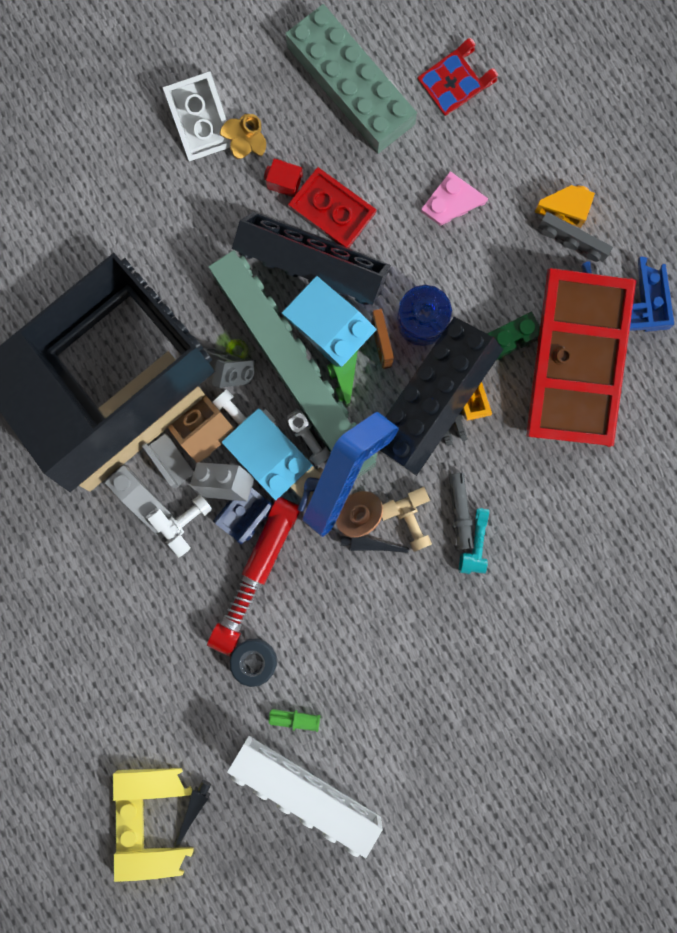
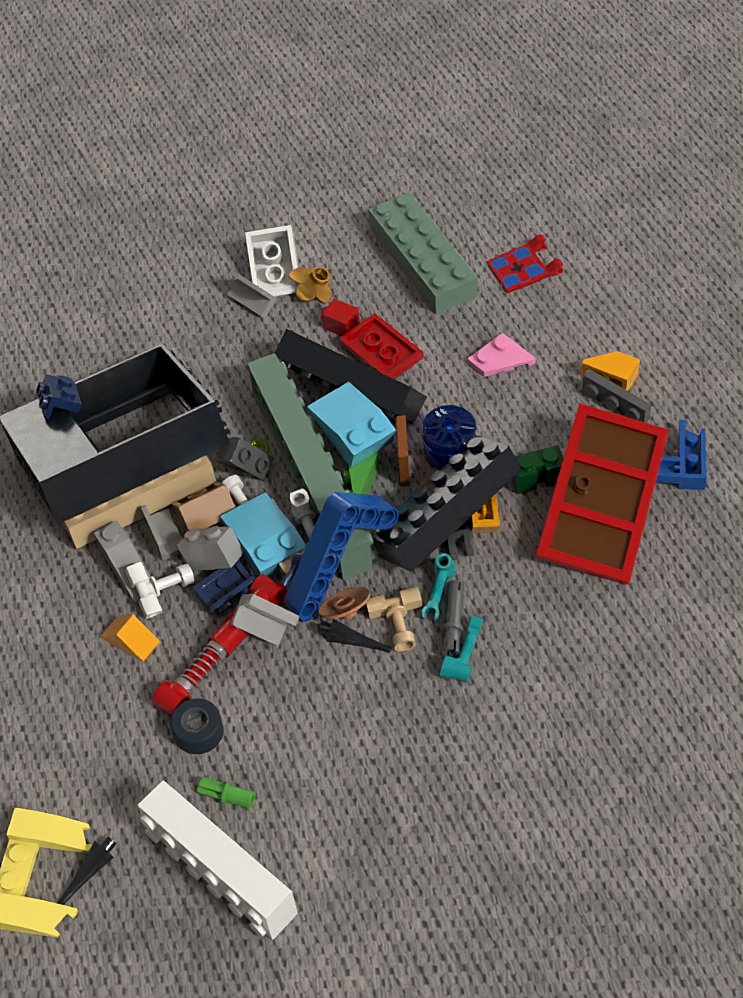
camera: 10 degrees right, 30 degrees down
none -> dark blue bracket [36,374,82,419]
none -> light orange slope [100,614,160,662]
none -> light grey panel [227,269,277,318]
none -> light grey panel [231,594,299,645]
none -> teal brick [422,553,456,622]

